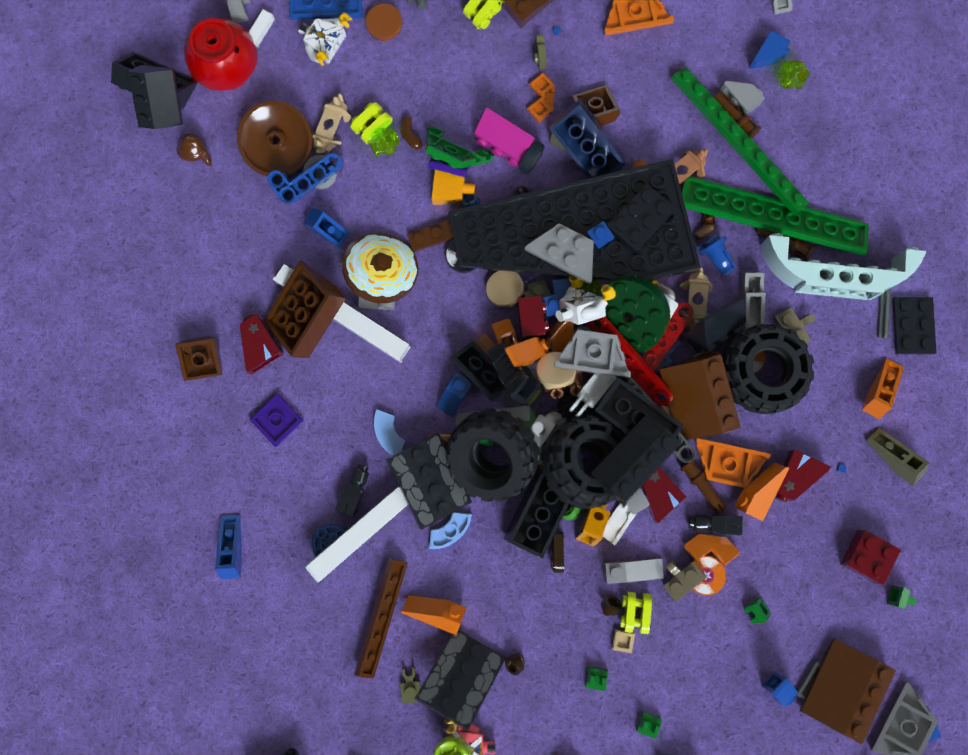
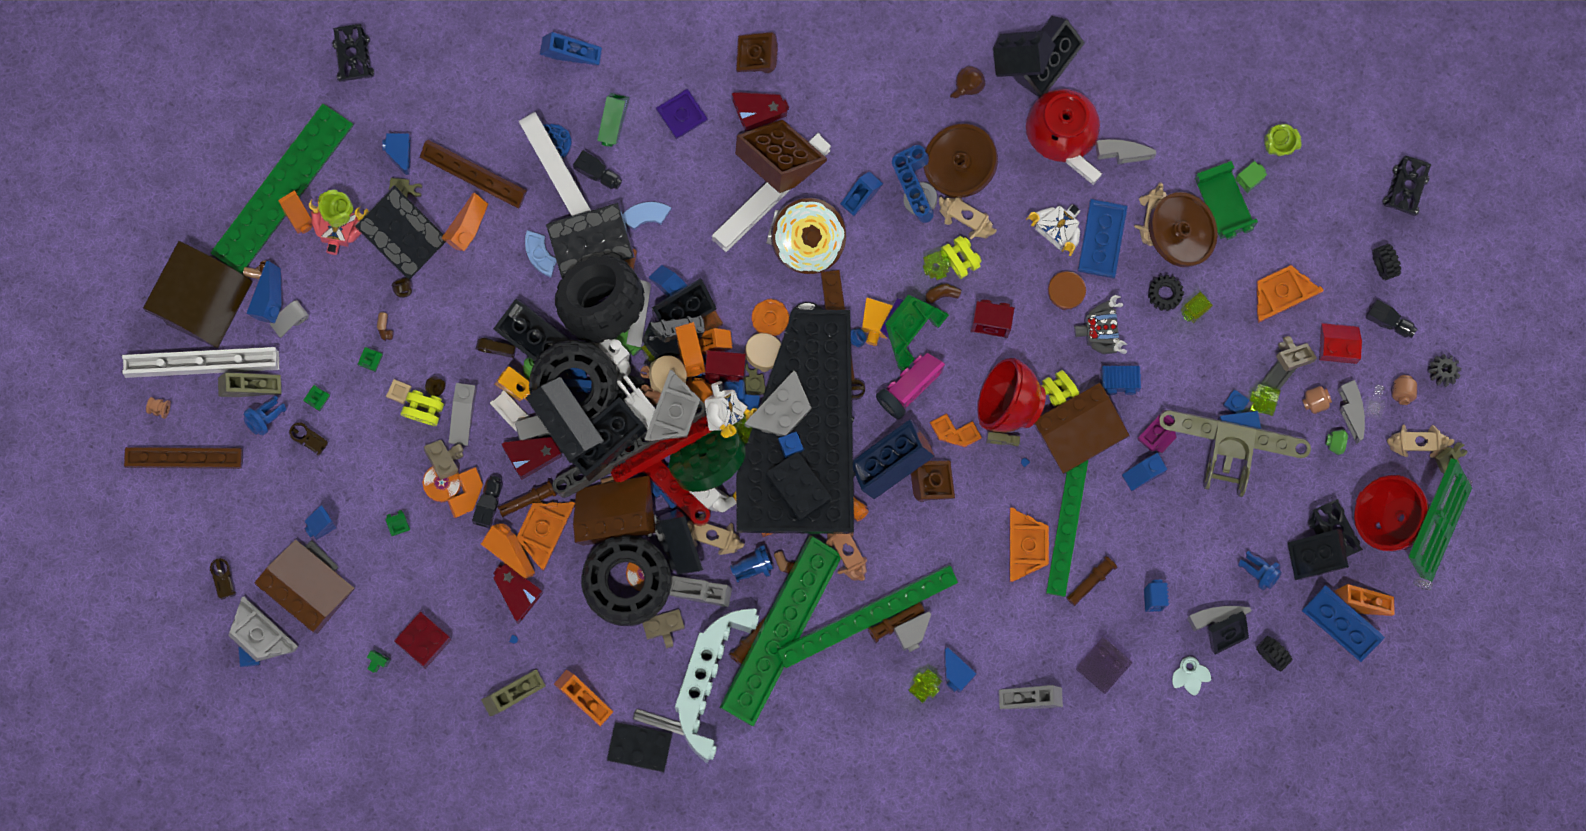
camera: 90 degrees right, 5 degrees down
none -> dark brown piece [289,423,328,456]
none -> arm [377,312,393,341]
none -> blue slope [382,133,411,175]
none -> green slope [597,93,630,147]
none -> orange tile [751,299,789,336]
none -> dark red brick [970,299,1015,338]
none -> red piece [977,358,1046,432]

